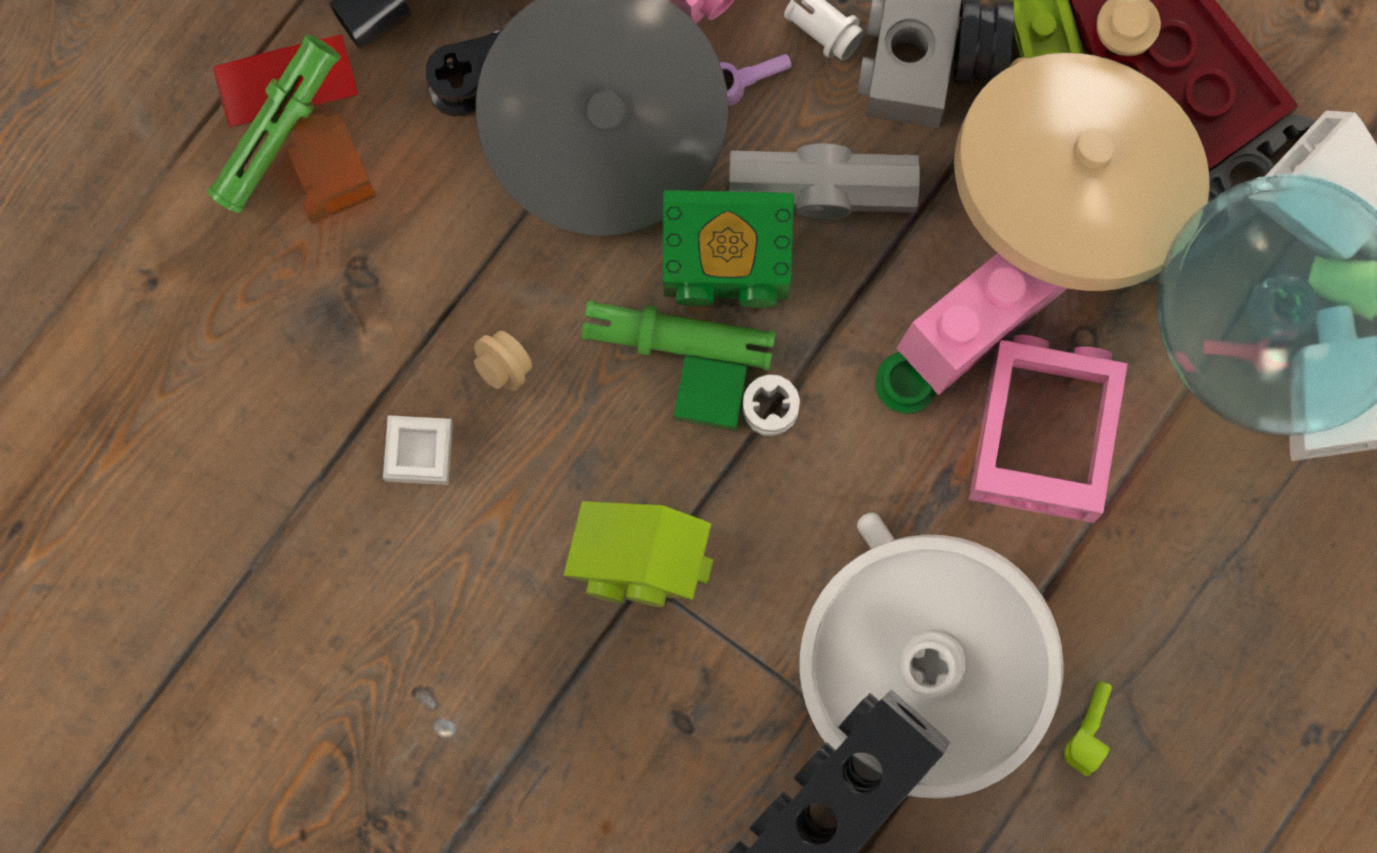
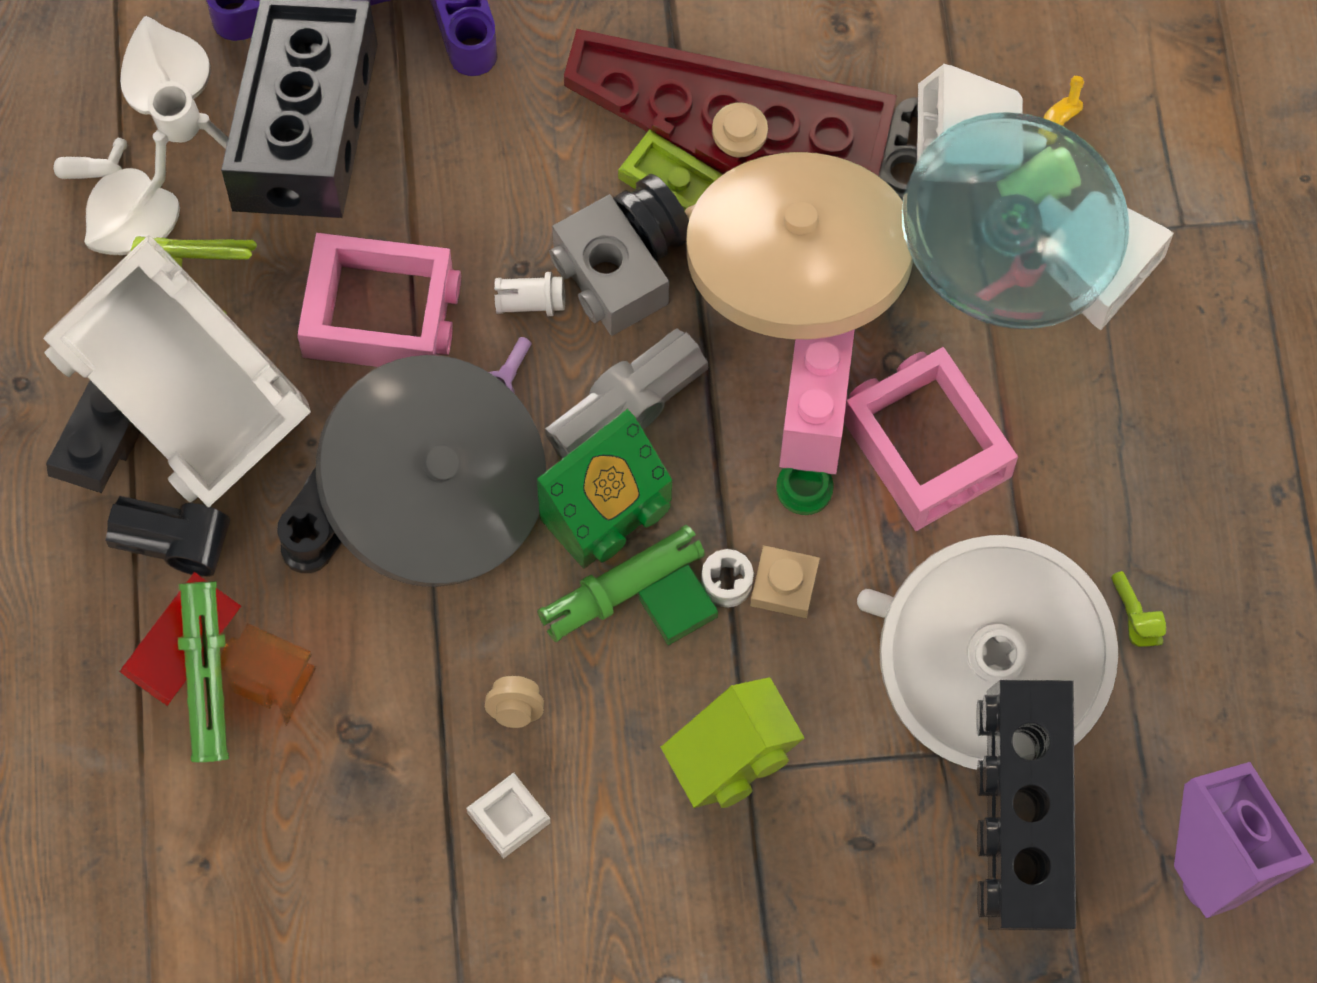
camera: 45 degrees left, 10 degrees down
none -> tan plate [750,545,820,618]

